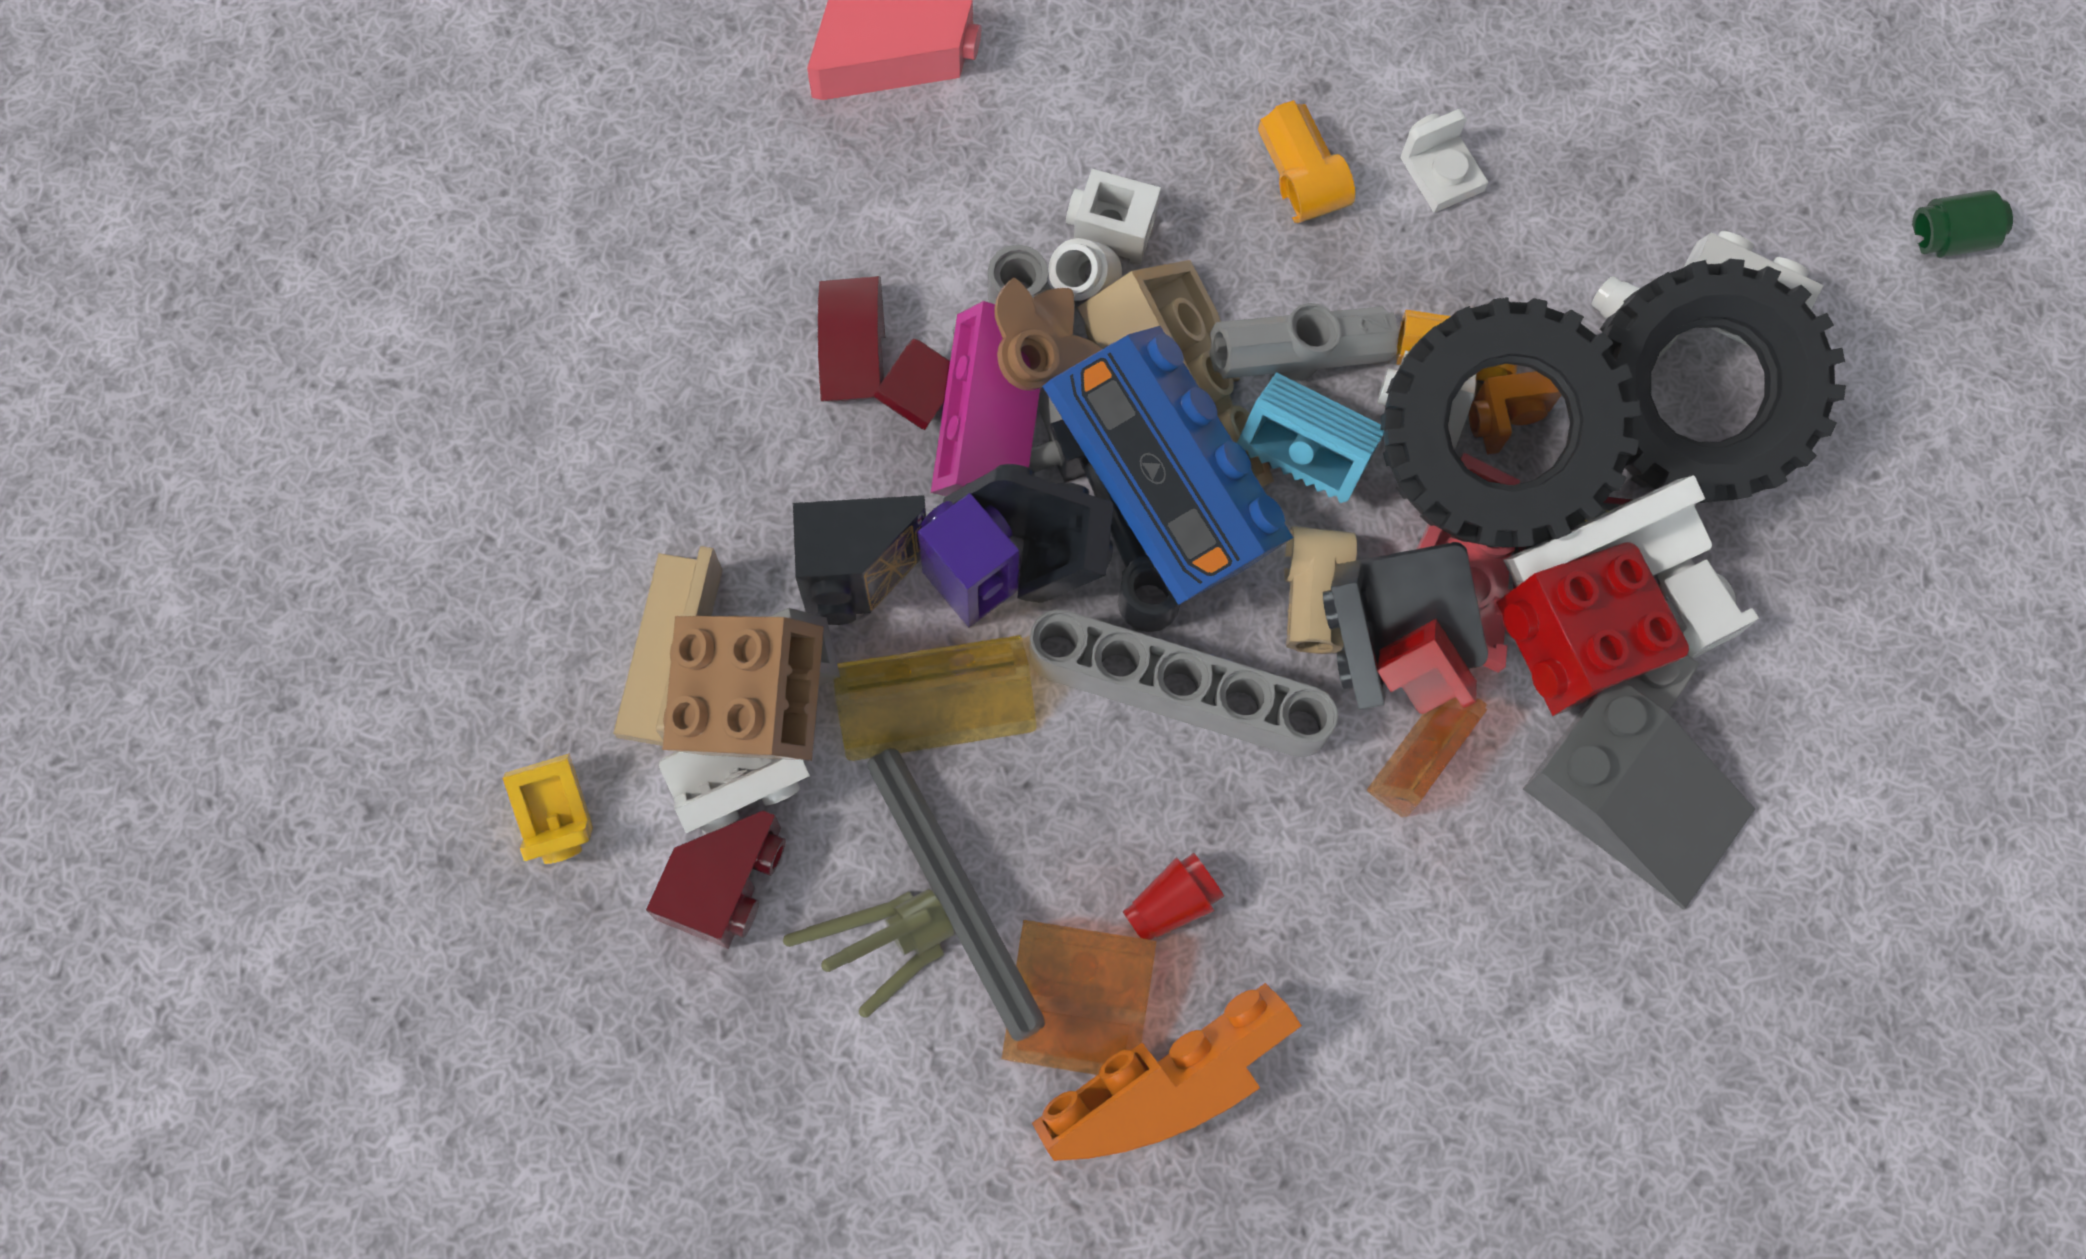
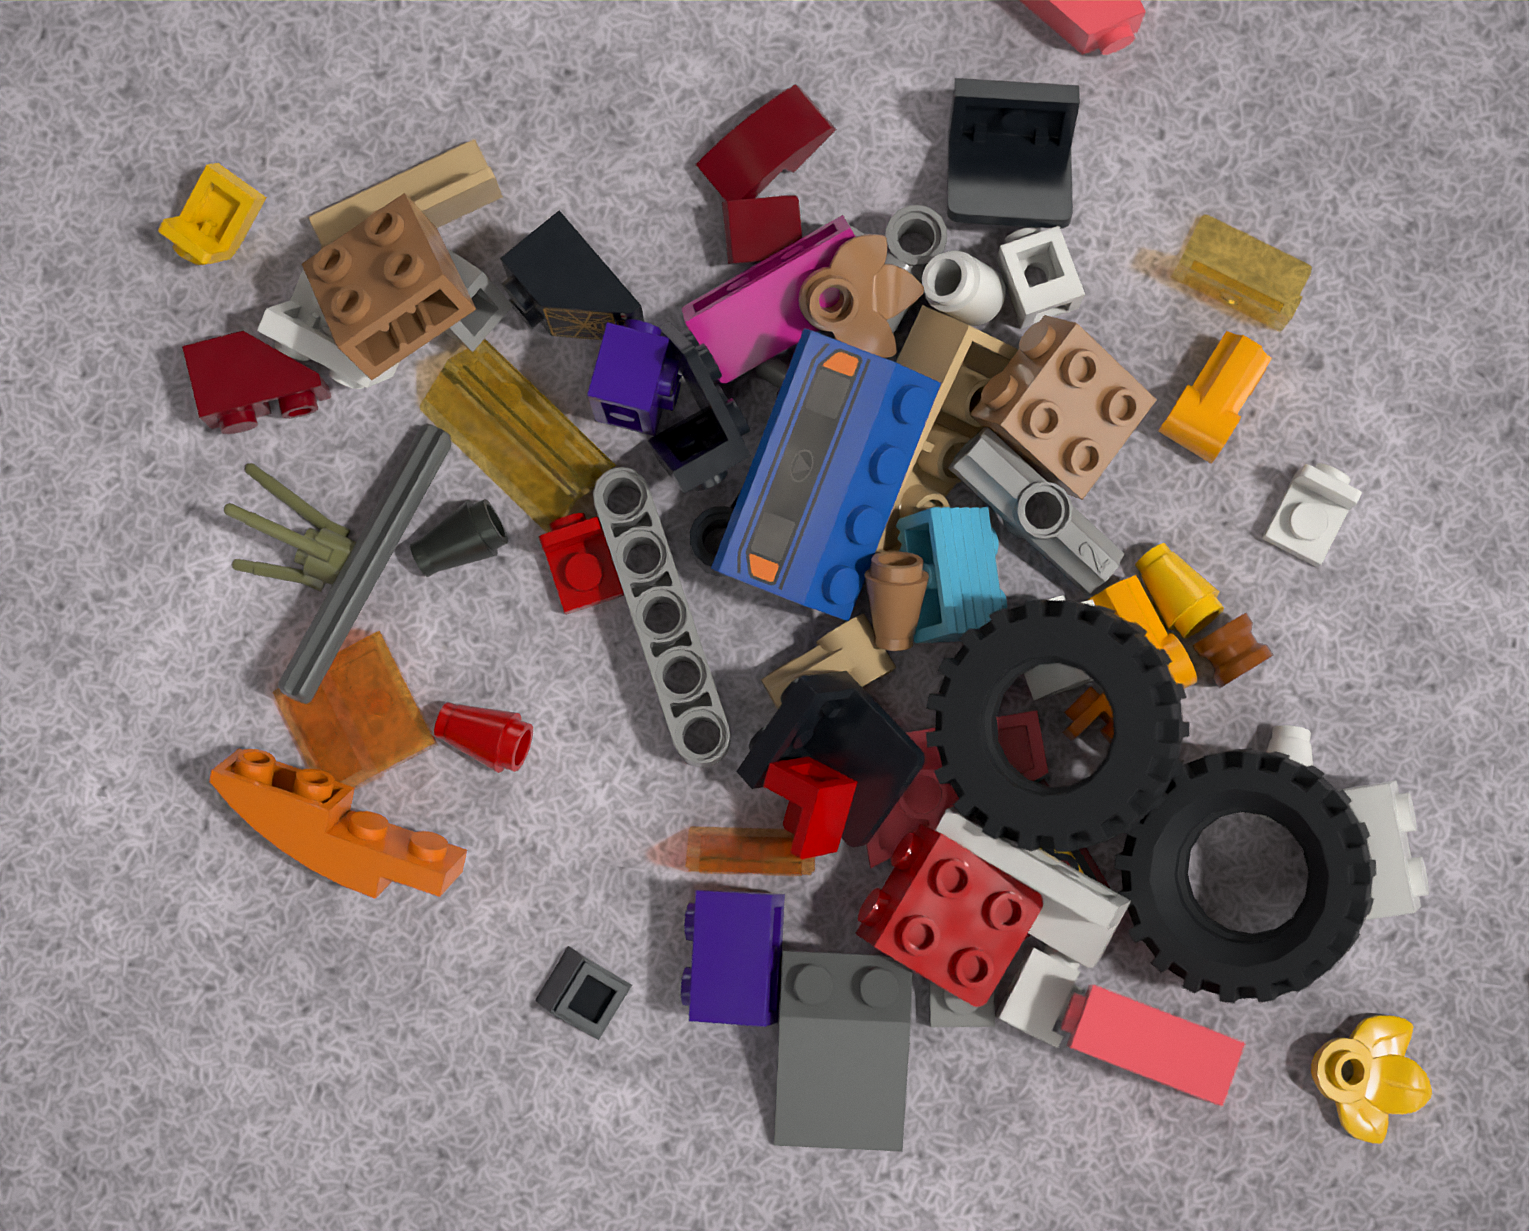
camera: 60 degrees right, 10 degrees up
none -> pearl dark grey cone [410,499,508,577]
none -> black slope [535,946,632,1040]
none -> red bracket [538,513,625,615]
none -> dark purple brick [681,890,785,1027]
none -> medium nougat cone [865,551,929,651]
none -> black bracket [947,78,1080,229]
none -> medium nougat brick [970,315,1157,500]
none -> coral slope [1060,984,1245,1106]
none -> yellow cone [1135,543,1224,639]
none -> clear yellow panel [1170,215,1312,332]
none -> dark orange wheel [1192,612,1273,689]
none -> yellow plate [1311,1015,1432,1144]

